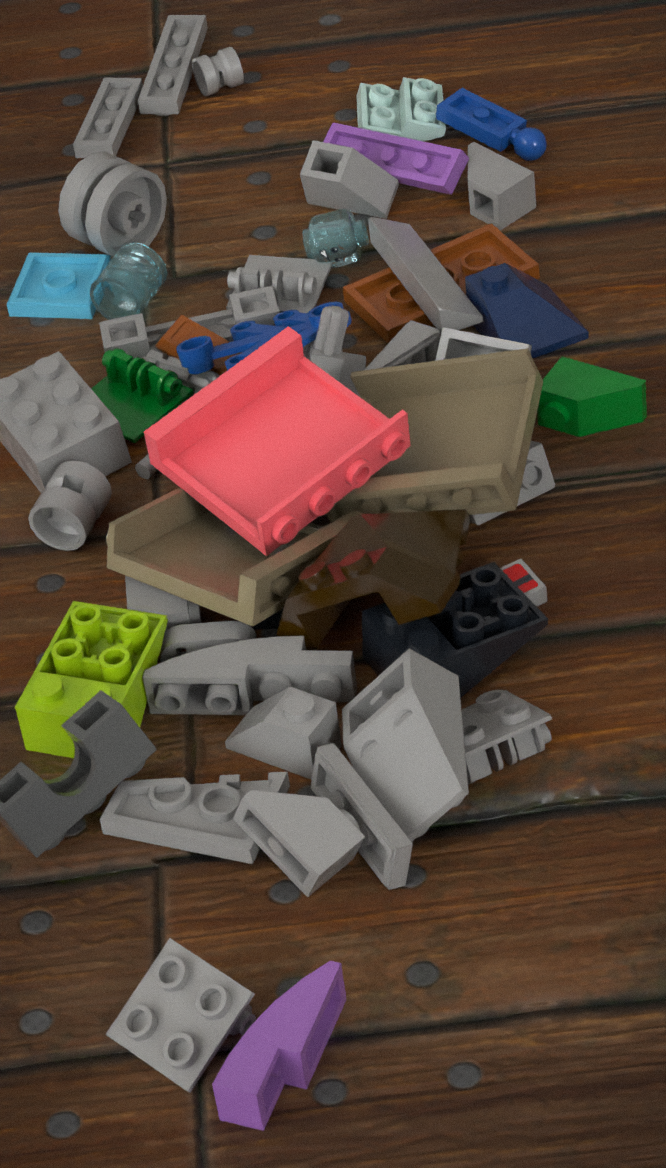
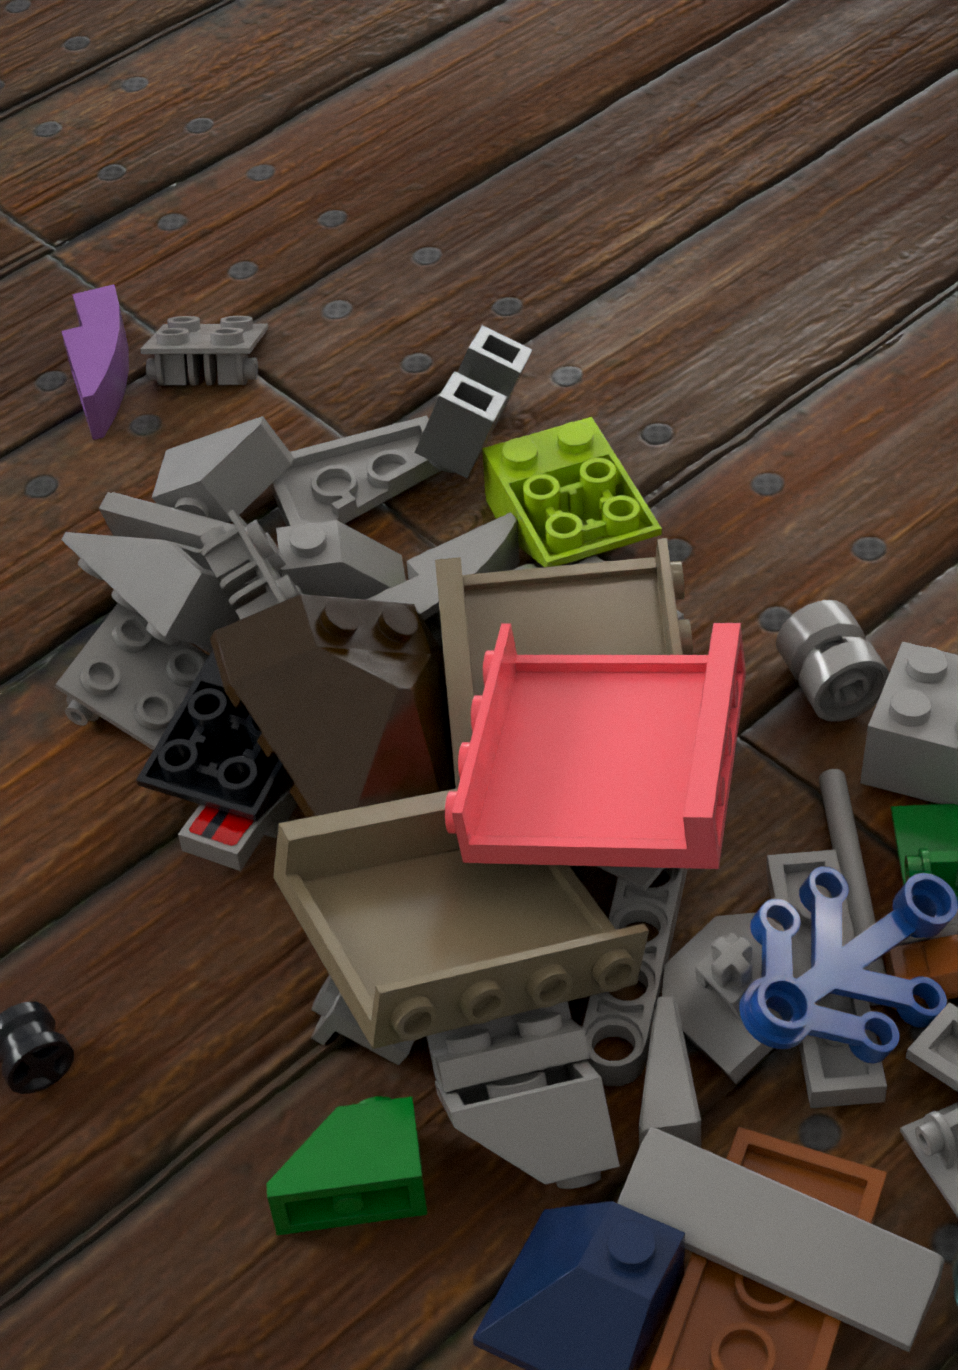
camera: 140 degrees right, 5 degrees up
none -> light grey hinge [200,510,304,620]

